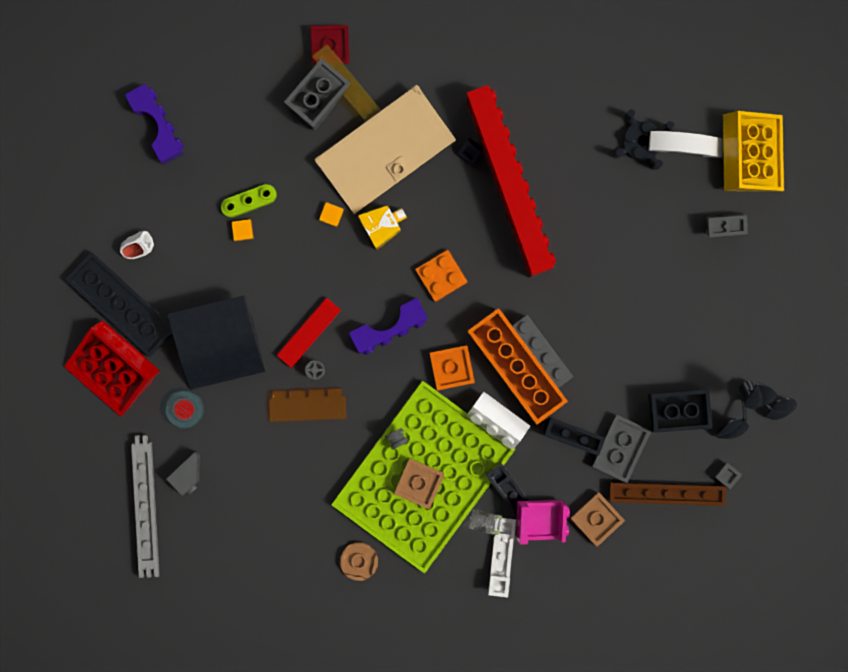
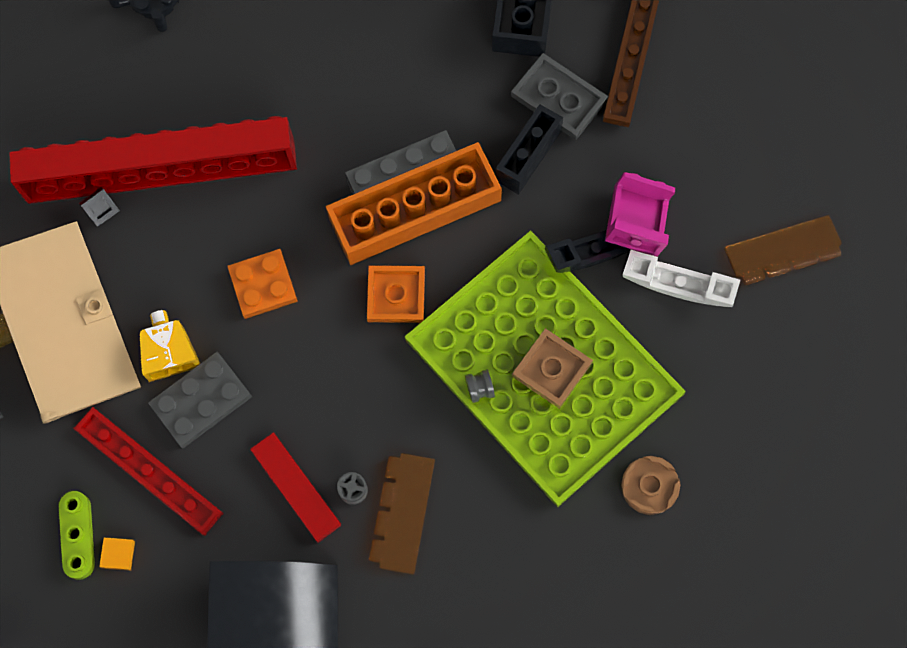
camera: 75 degrees left, 15 degrees down
light orange tile [319,202,344,227] -> none
dark purple arch [349,298,428,355] -> none
white brick [466,392,530,450] -> none
clear brick [469,509,502,535] -> none
medium nougat plate [571,492,625,547] -> none
none -> red tile [73,407,223,536]
none -> dark grey plate [148,351,252,448]
none -> clear orange windscreen [725,215,842,285]

